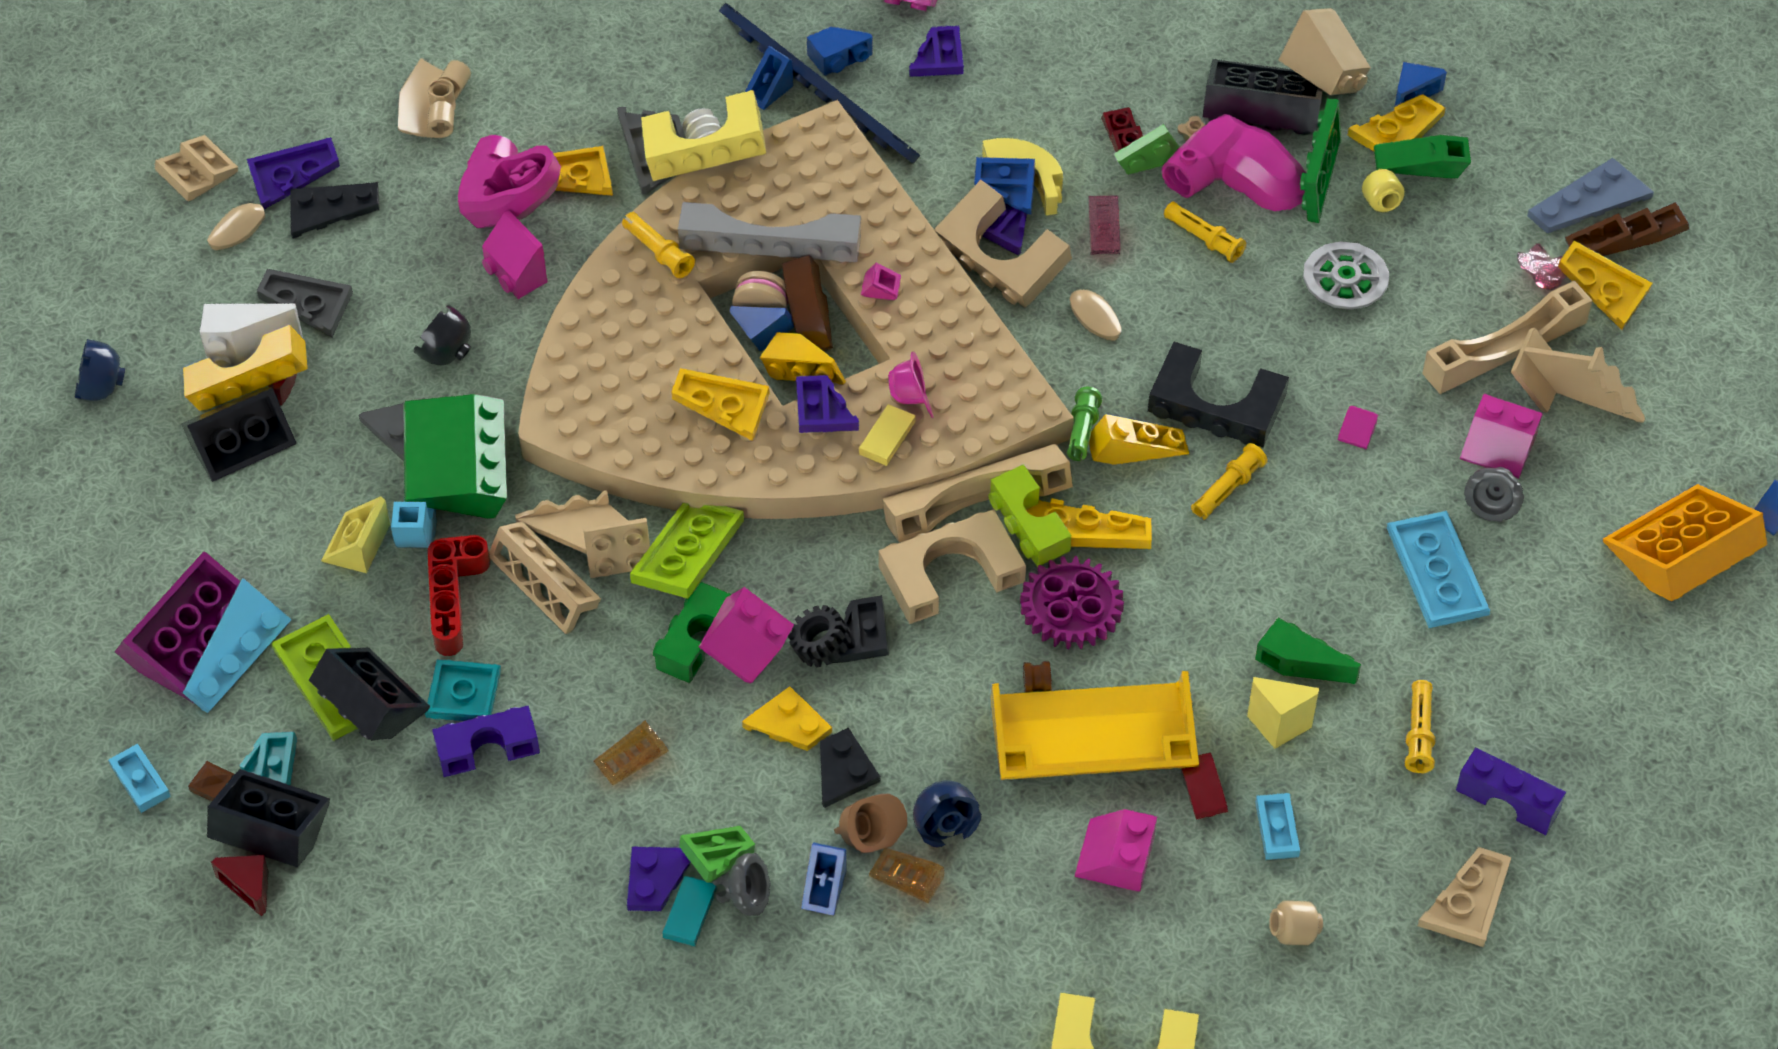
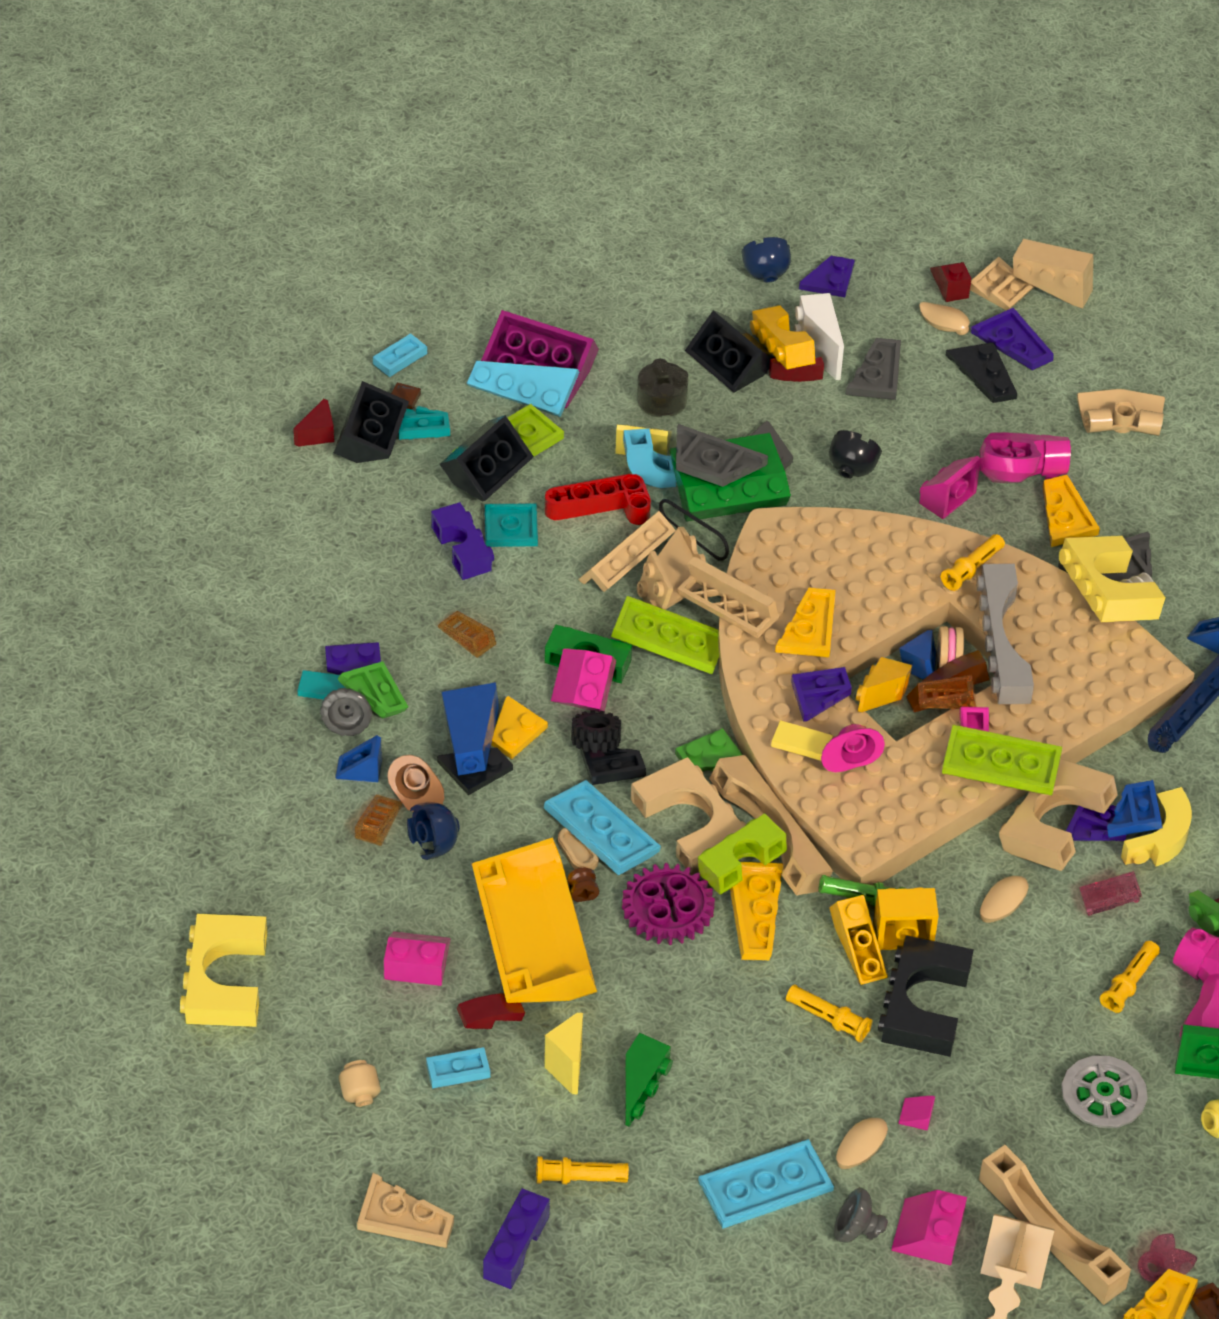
camera: 80 degrees right, 5 degrees down
none -> blue slope [442,682,499,775]
none -> medium azure tile [544,780,661,875]
none -> tan tile [558,828,599,870]
none -> clear smoke brick [637,358,688,417]
none -> black piece [659,499,729,561]
none -> bright green wing [675,728,743,772]
none -> dark grey wing [676,424,768,487]
none -> tan fence [677,556,779,638]
none -> dark purple wing [799,255,855,298]
none -> tan arm [836,1117,888,1169]
none -> yellow brick [873,887,939,950]
none -> clear orange slope [917,675,977,709]
none -> dark red slope [930,262,972,302]
none -> lime plate [942,725,1062,796]
none -> tan wedge [1013,239,1093,308]

